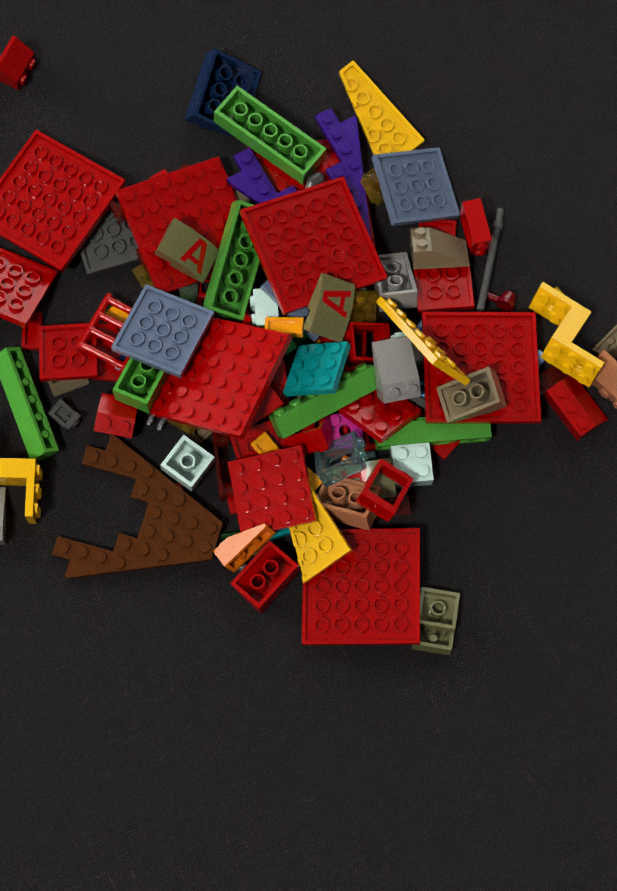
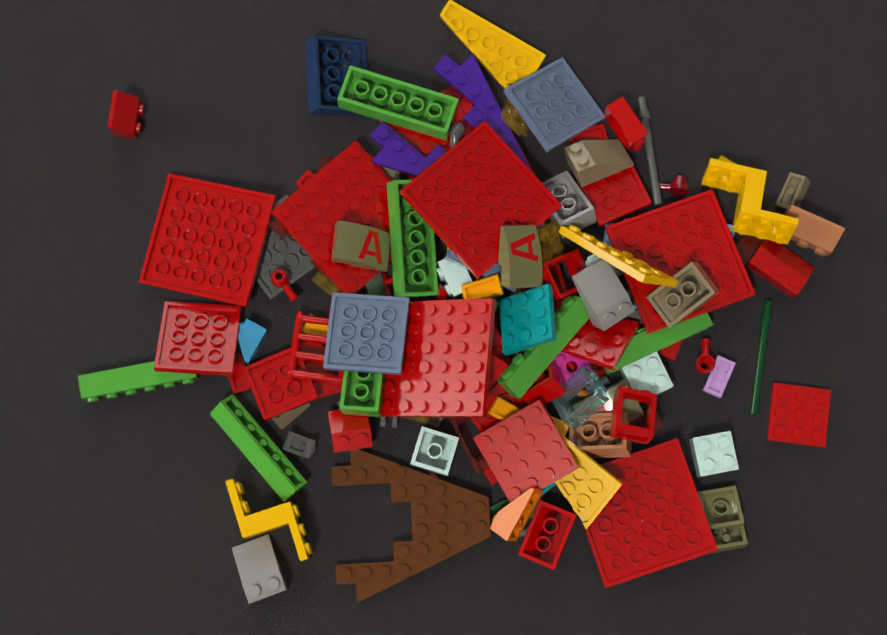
camera: 15 degrees left, 5 degrees up
none -> dark azure slope [237,319,268,365]
none -> red bar [270,269,299,302]
none -> light aqua brick [689,431,739,478]
none -> red bar [695,338,716,375]
none -> lavender plate [702,355,736,398]
none -> dark green bar [750,300,772,415]
none -> red plate [766,383,831,448]

